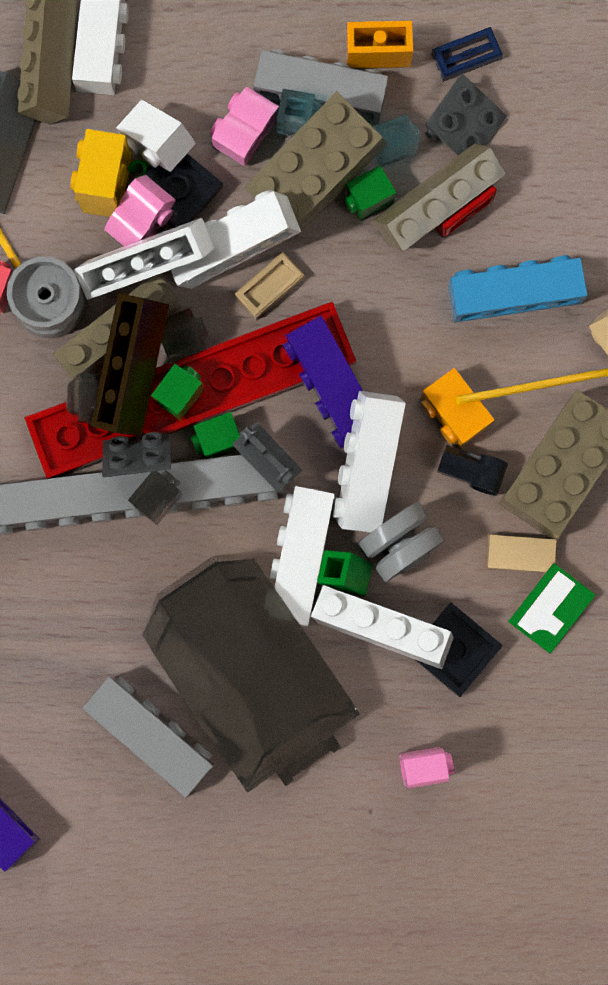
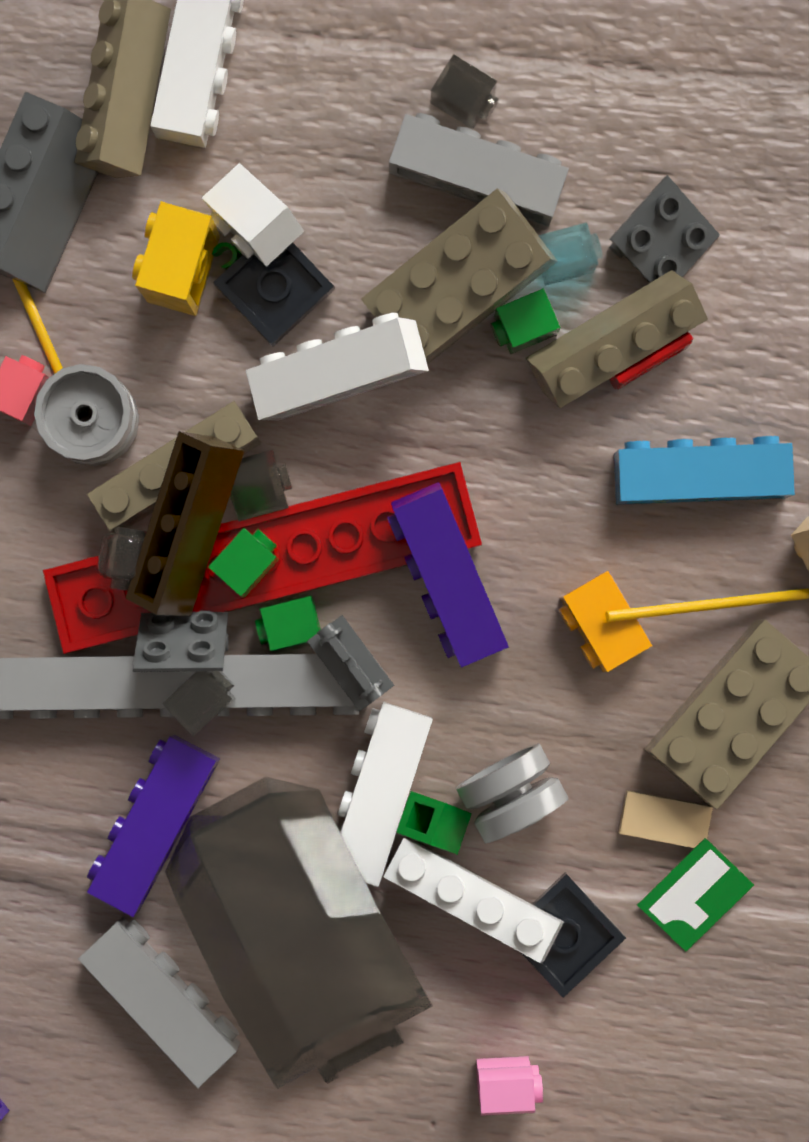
camera: 10 degrees right, 5 degrees up
white brick [74,218,215,300] -> none
bright pink brick [104,175,175,246] -> none
bright pink brick [210,87,279,166] -> none
tan tile [234,252,305,320] -> none
clear light blue brick [277,88,315,136] -> none
white brick [332,391,406,532] -> none
light orange brick [346,21,413,69] -> none
dark blue tile [431,27,503,82] -> none
black piece [437,445,508,496] -> none
none -> dark purple brick [87,735,220,917]
none -> clear smoke brick [430,54,499,129]

